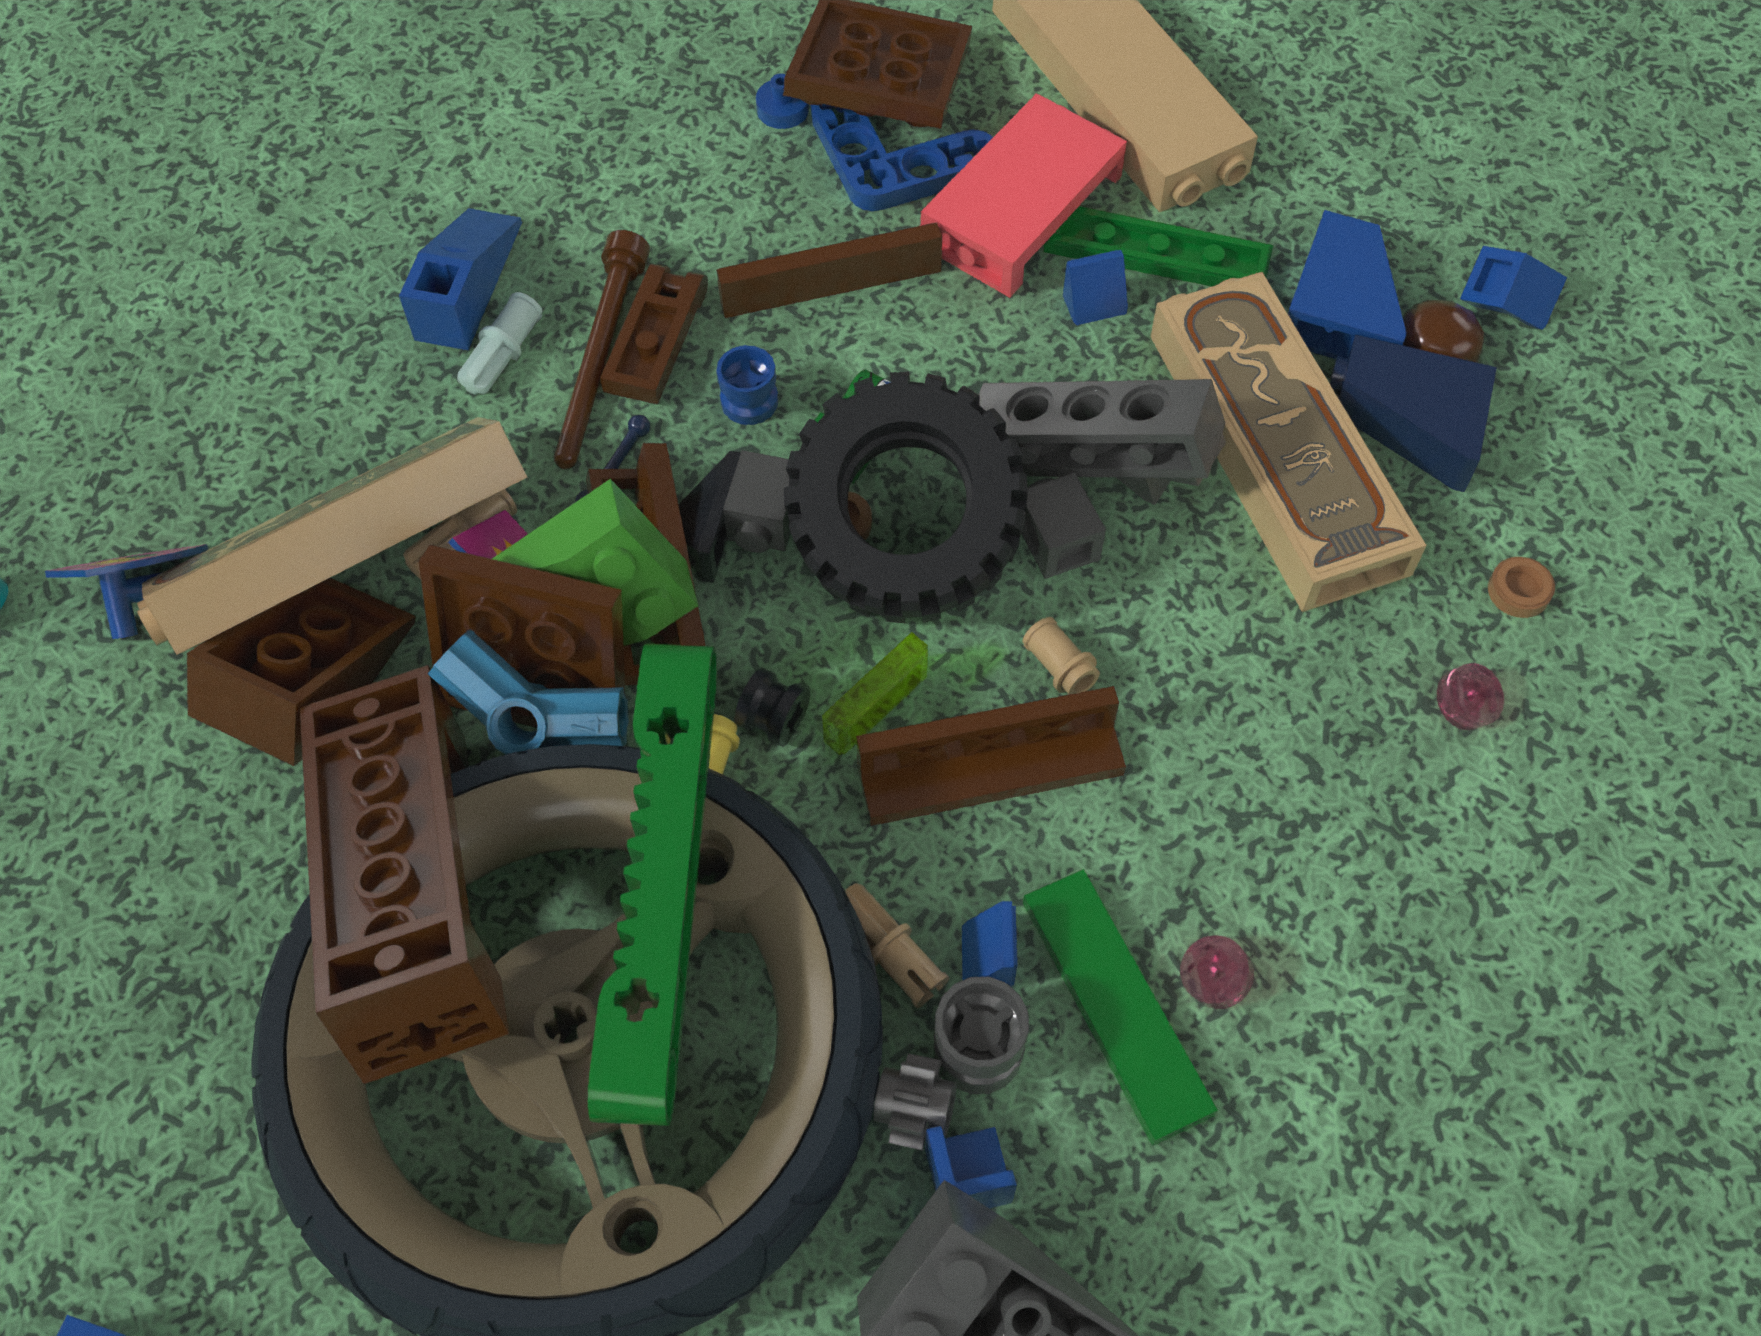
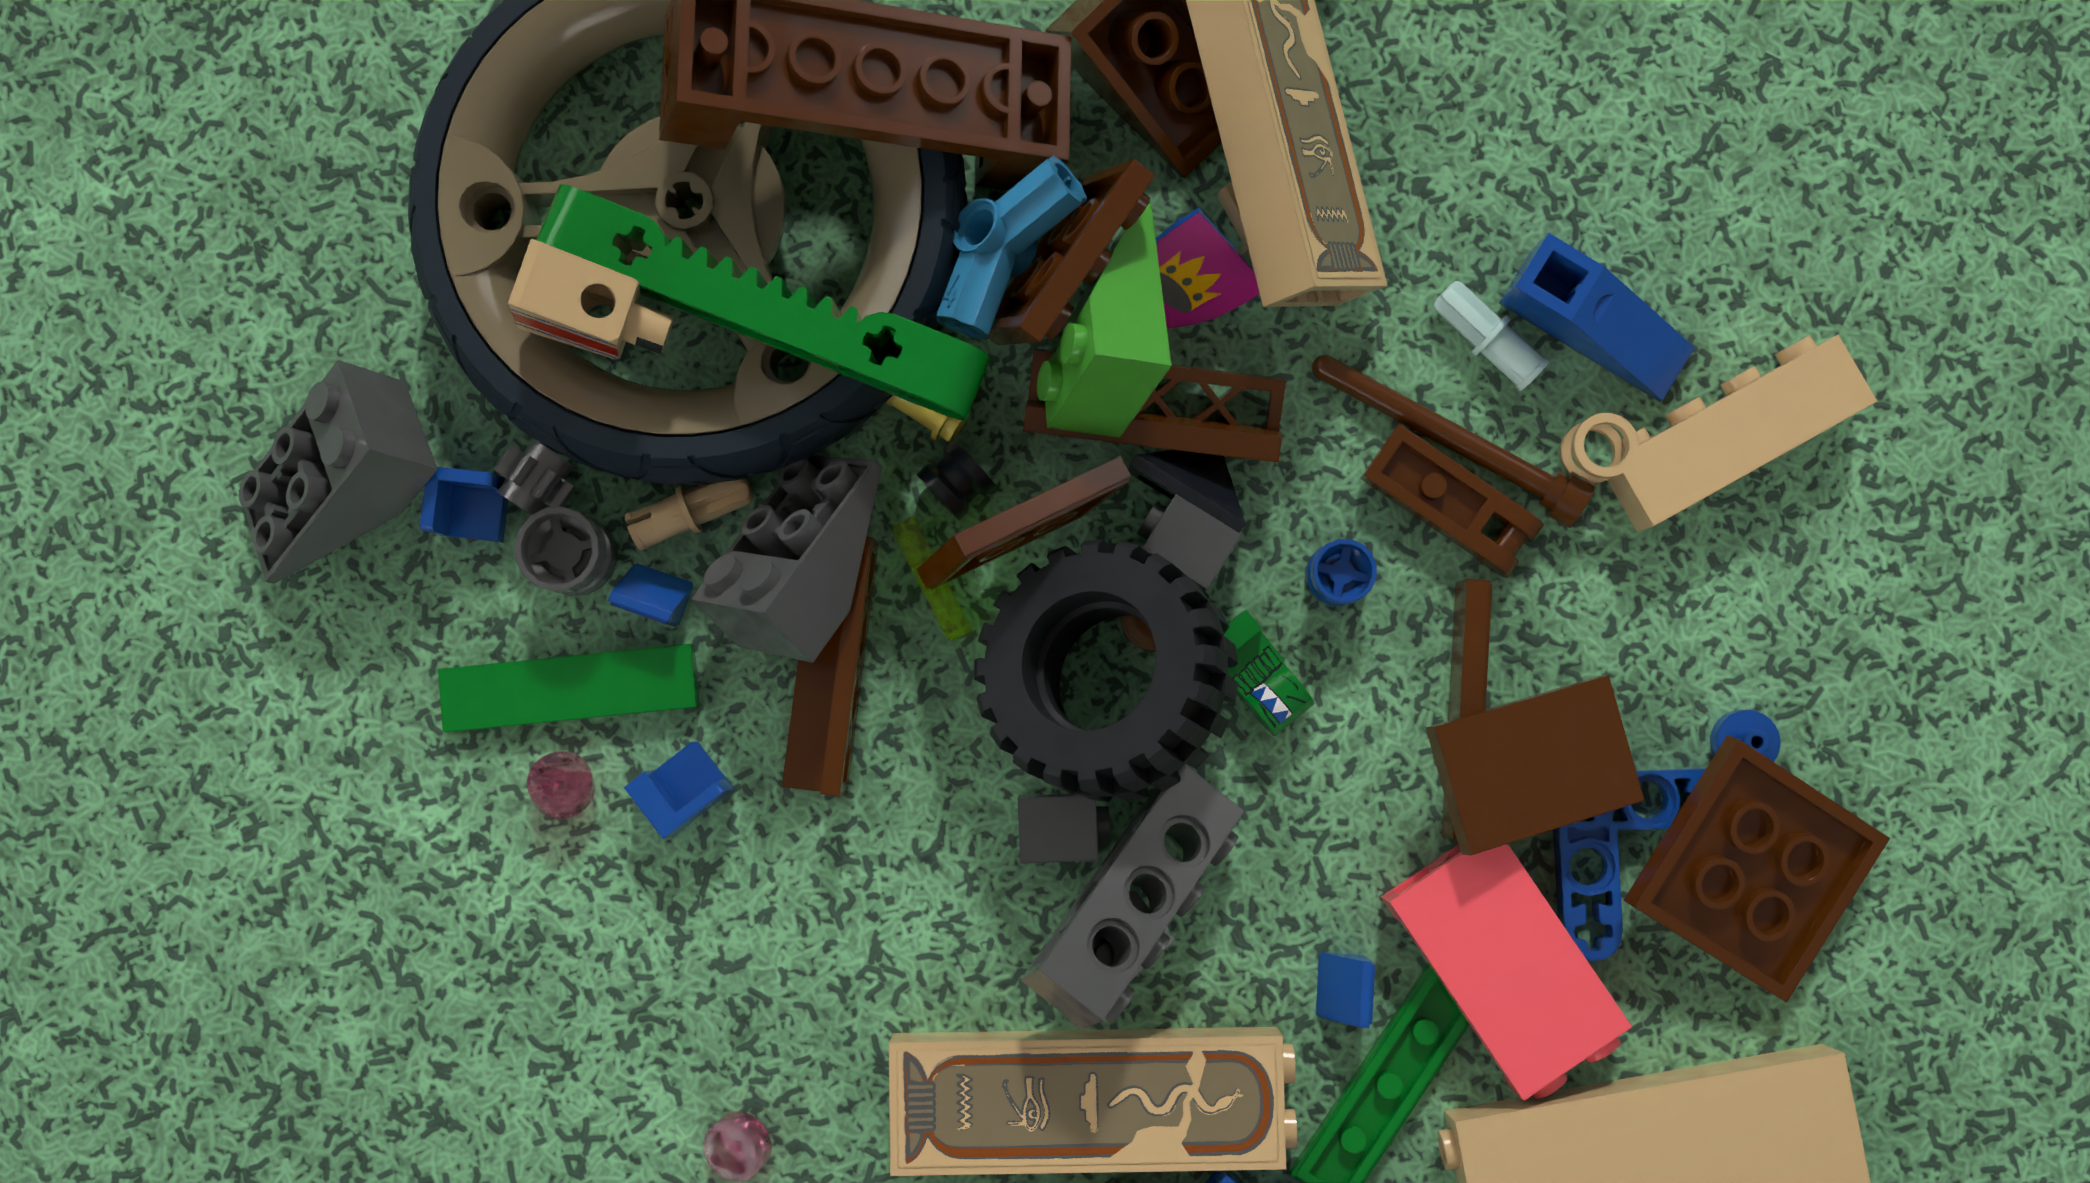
camera: 115 degrees right, 25 degrees up
dark blue hinge [575,414,651,502] -> none
tan pin [1022,617,1100,694] -> none
none -> tan torso [508,239,674,360]
none -> blue panel [624,742,734,839]
none -> dark grey slope [691,455,882,663]
none -> reddish brown tile [916,456,1131,590]
none -> reddish brown tile [1426,675,1645,855]
none -> tan hinge [1560,335,1878,532]

